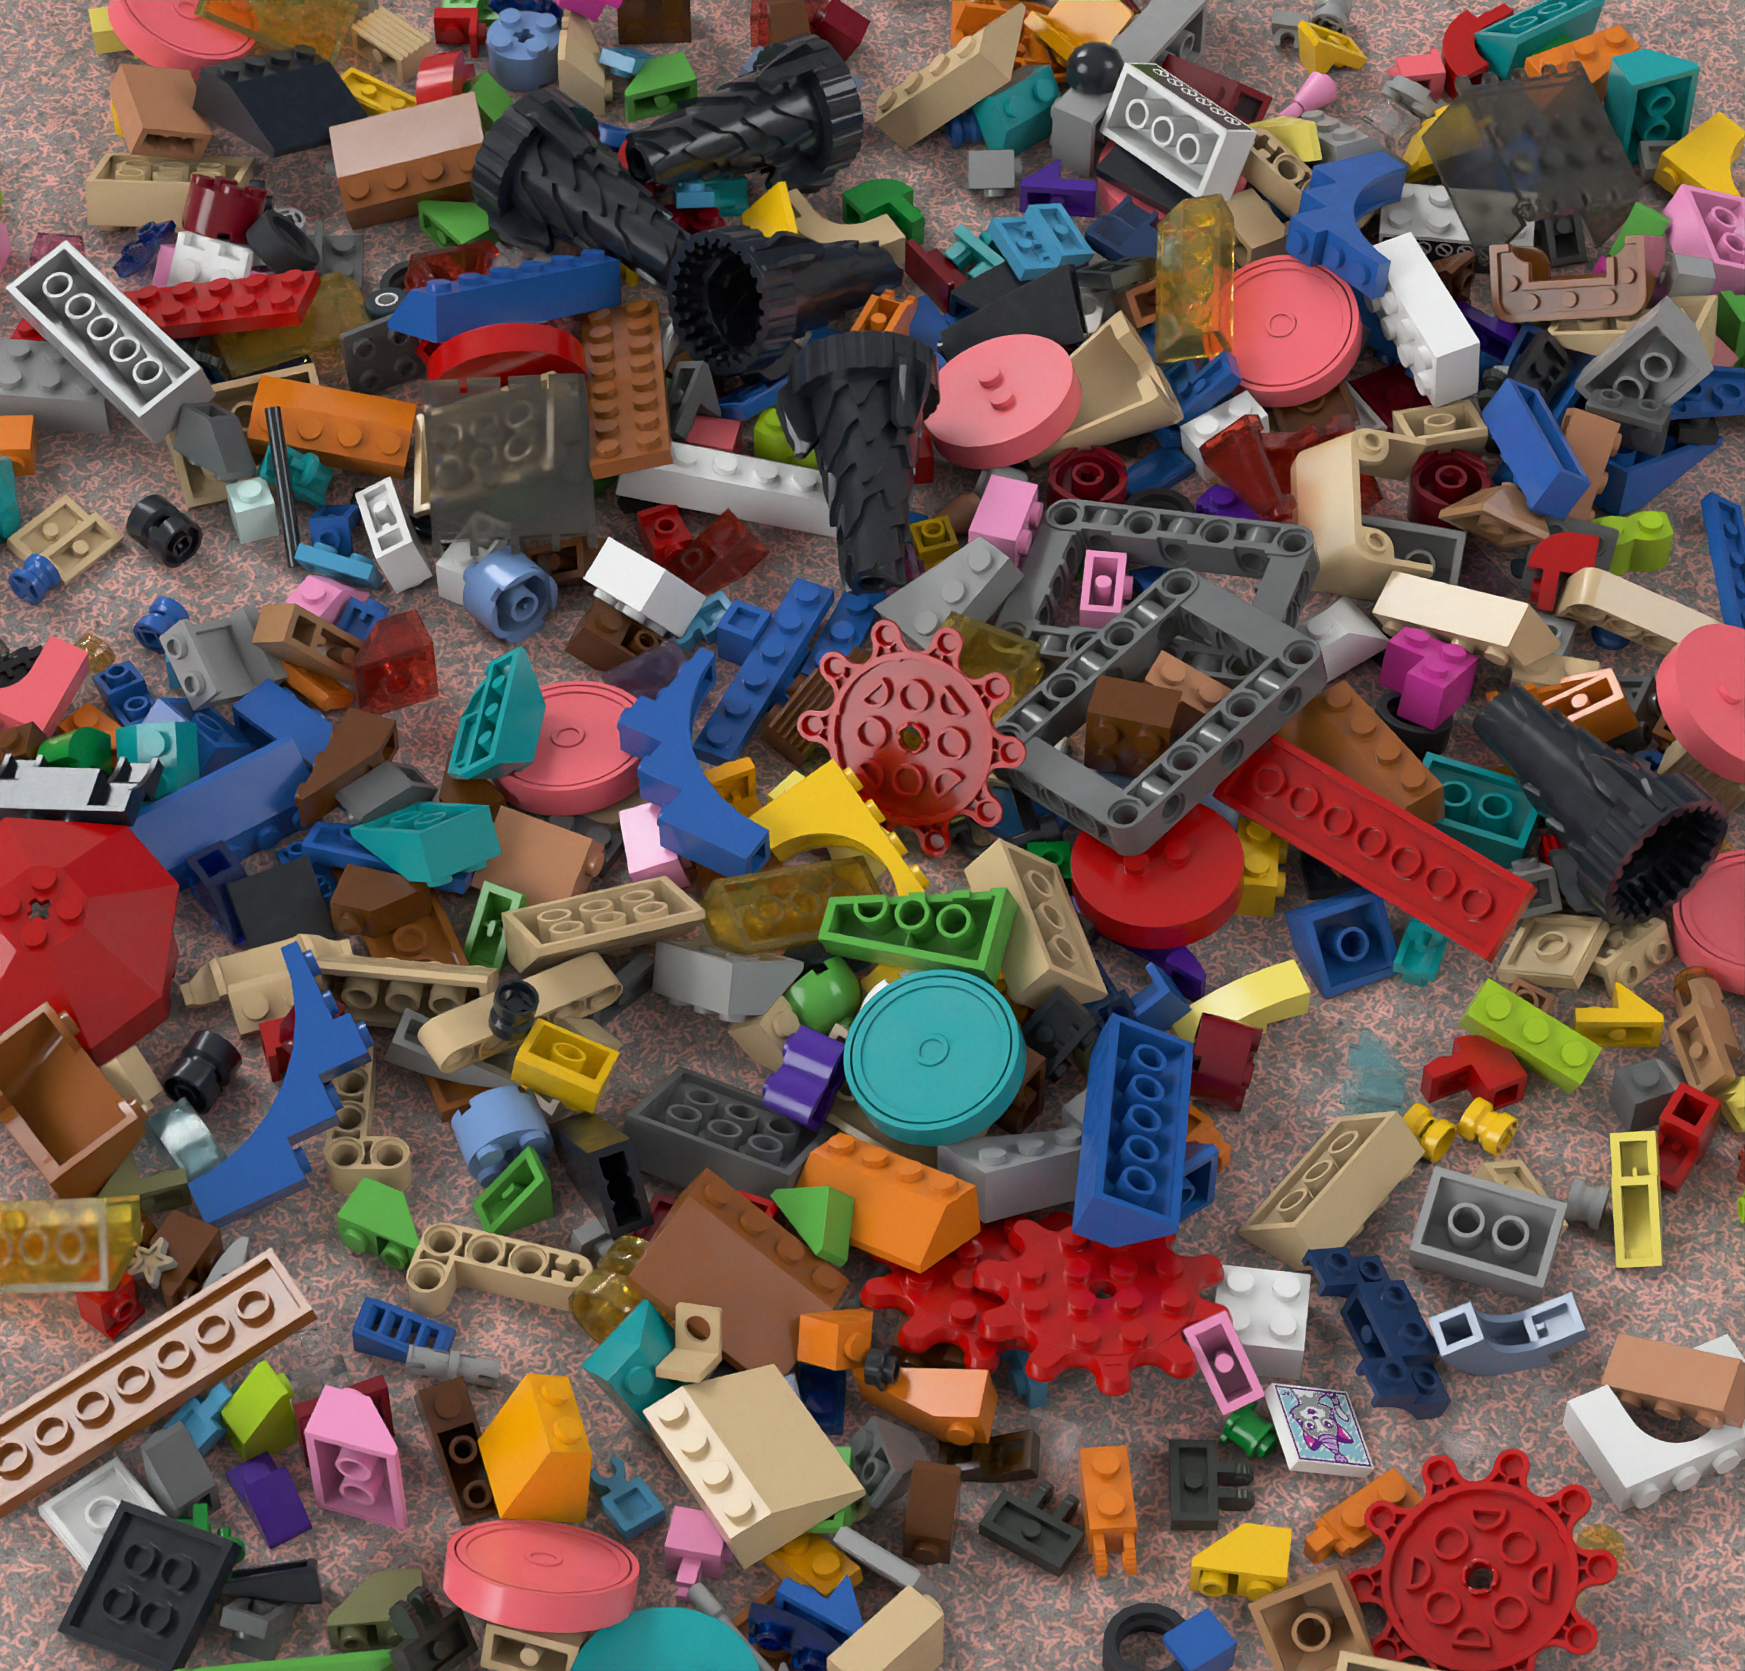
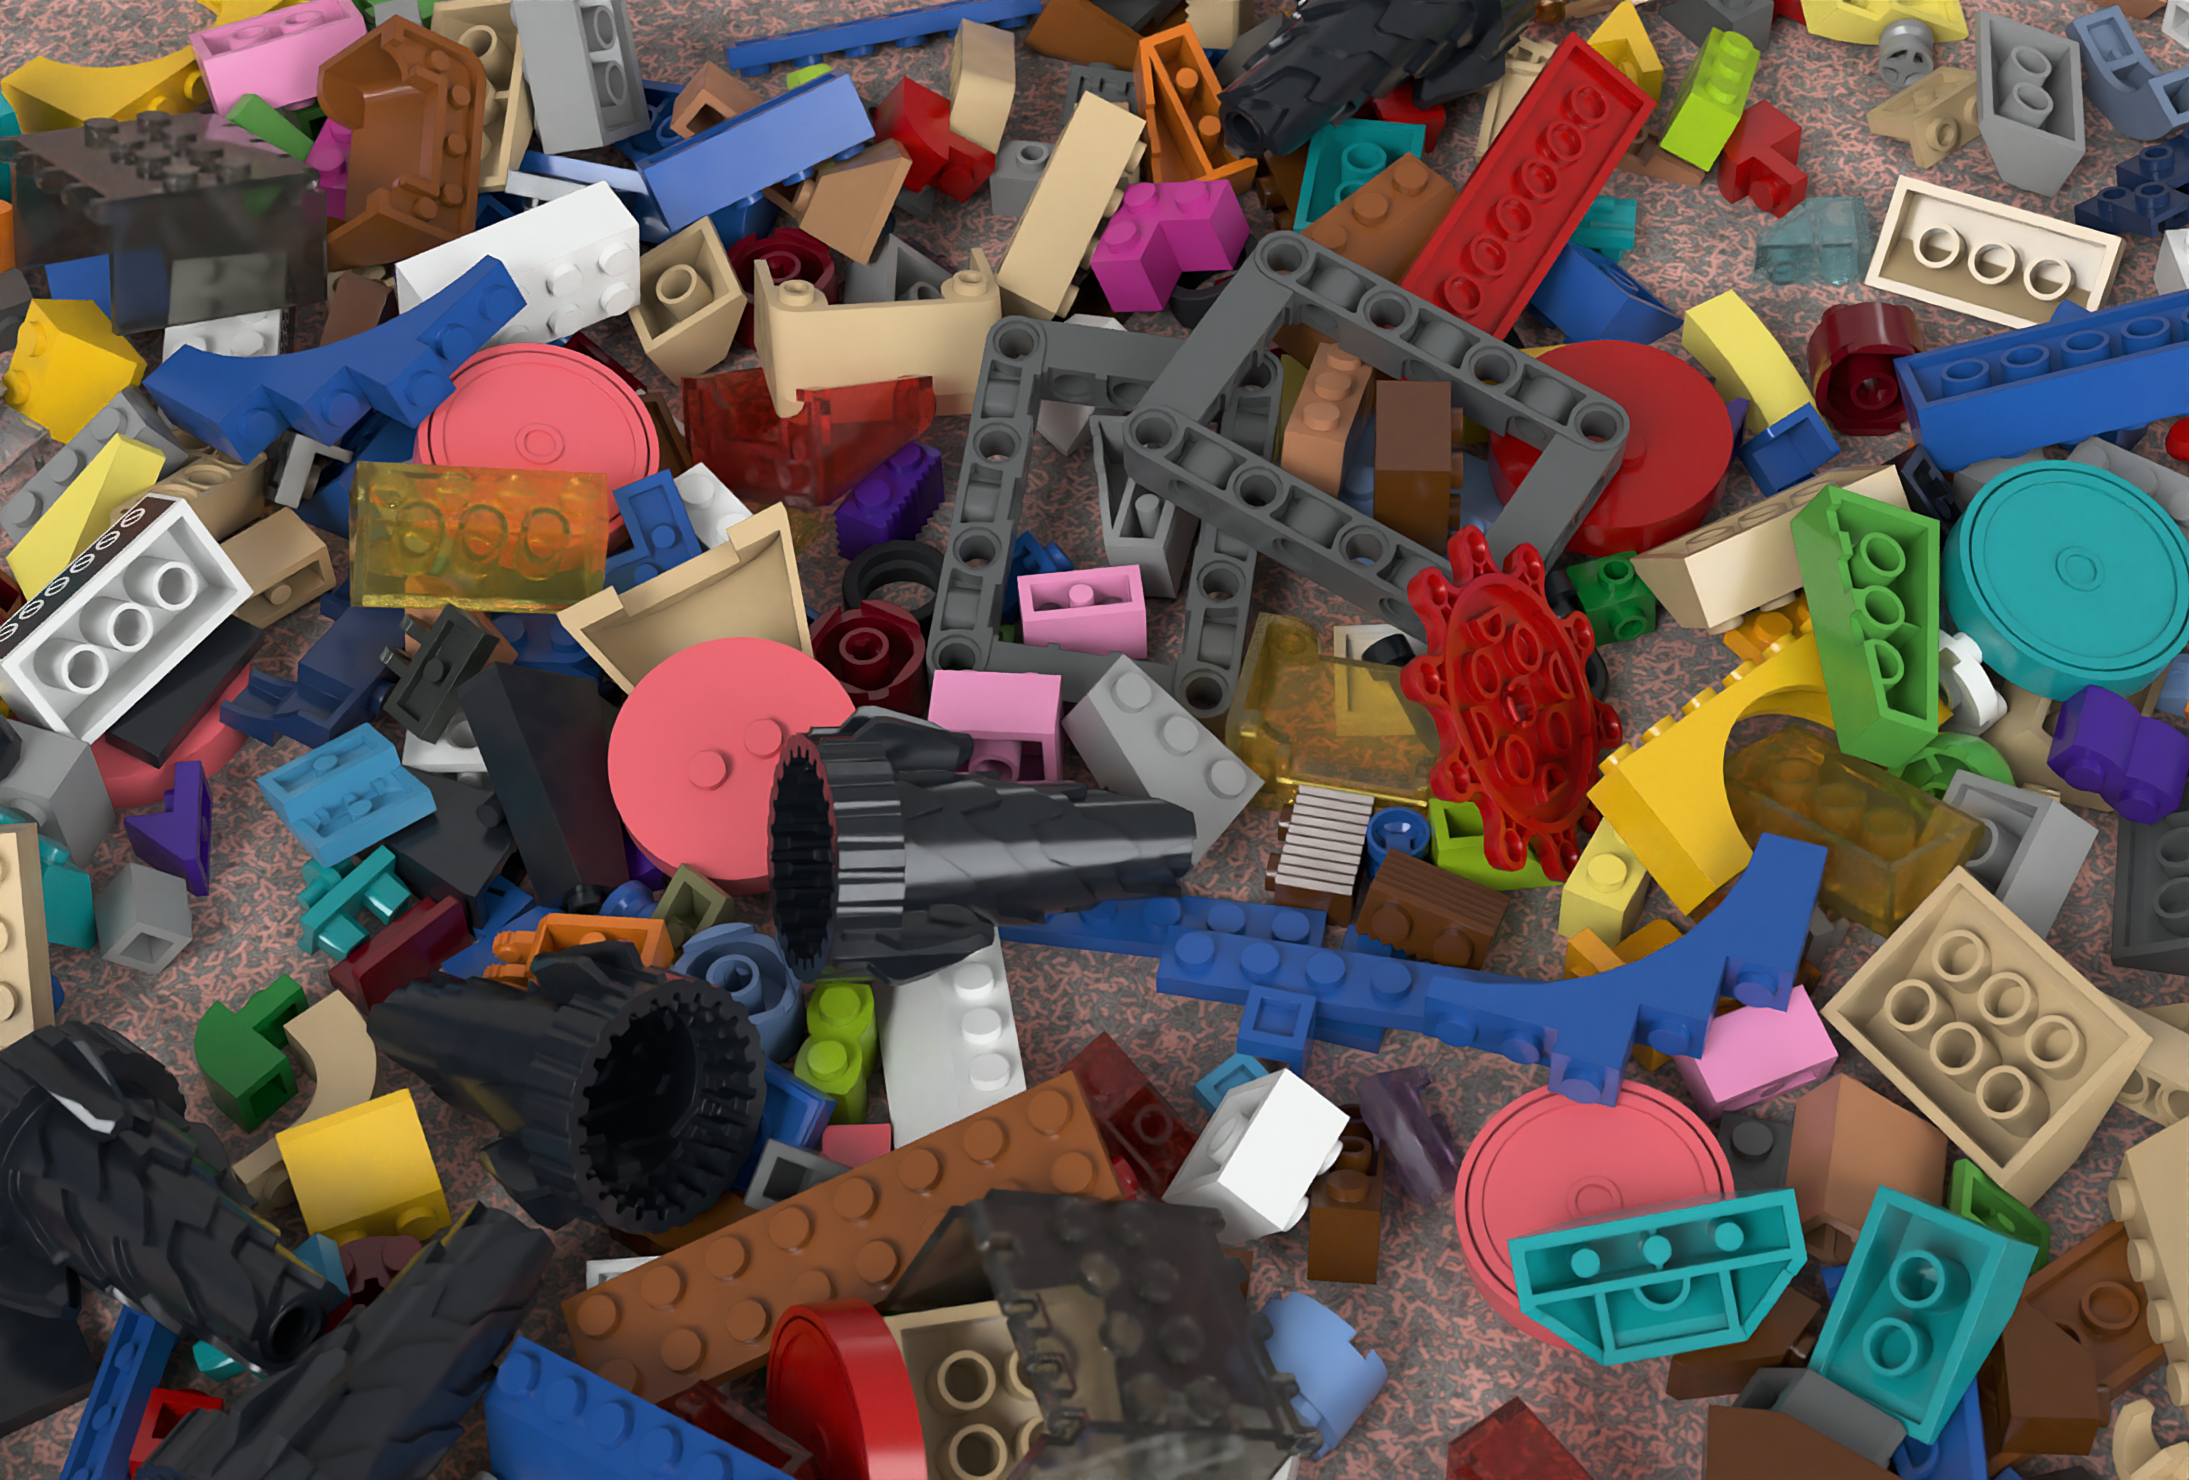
camera: 100 degrees left, 0 degrees up
yellow wheel [1403,1102,1457,1163] -> none
yellow wheel [1457,1097,1519,1157] -> none
light grey brick [1507,858,1562,919] -> none
dark grey bracket [1584,388,1672,457] -> none

